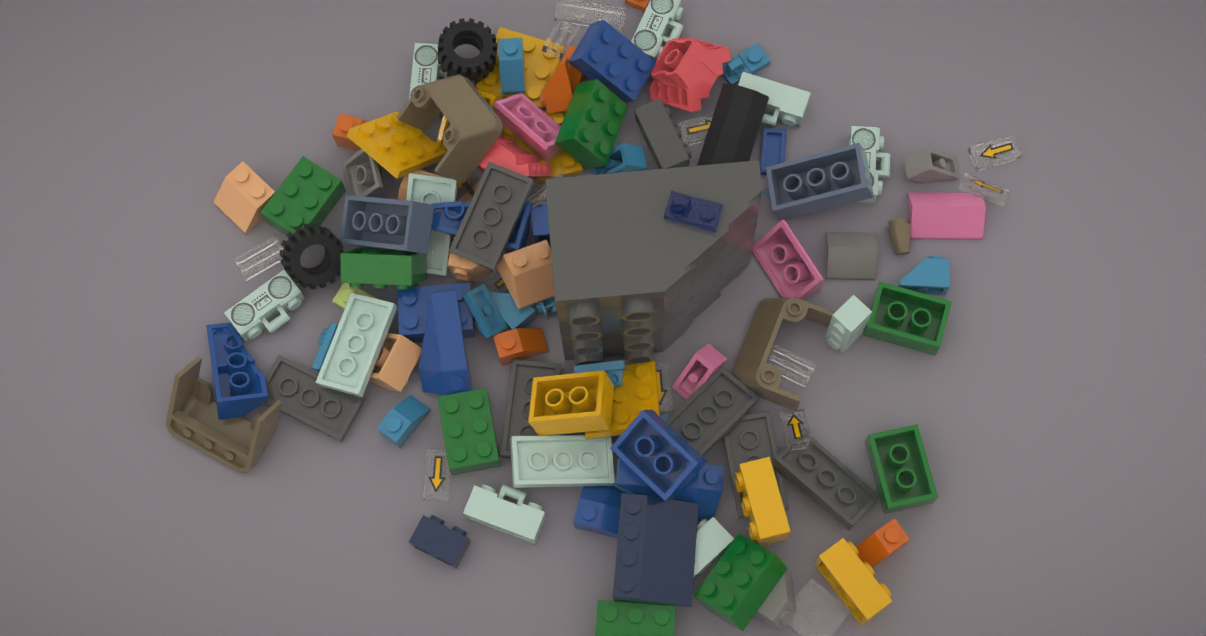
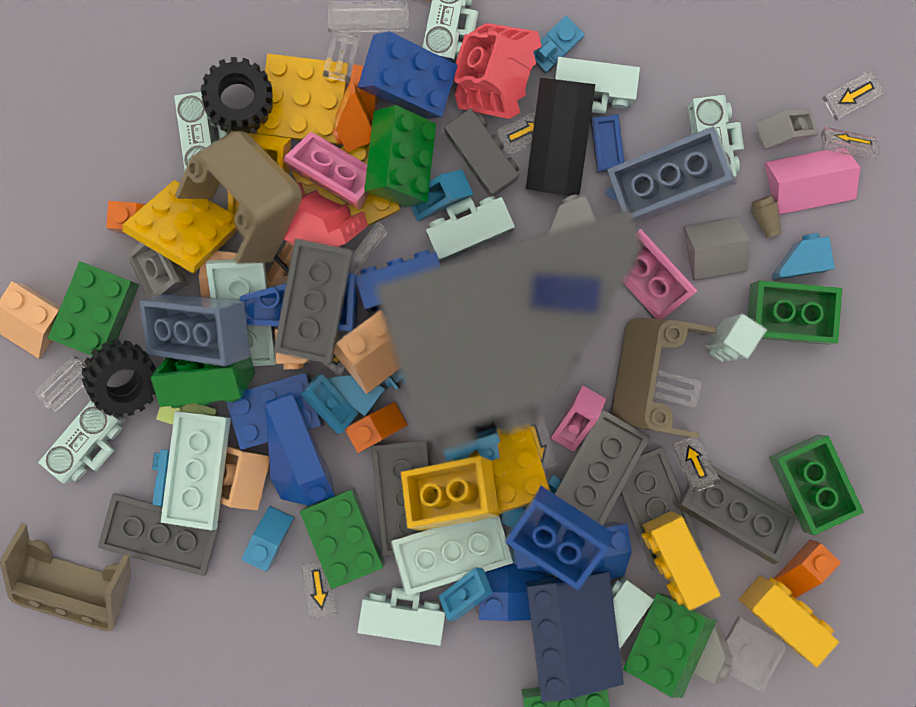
camera: 20 degrees left, 15 degrees up
blue wedge [206,322,268,420] -> none
dark blue brick [409,515,470,569] -> none
dark azure slope [498,38,525,94] -> none
none -> dark azure plate [439,567,493,621]

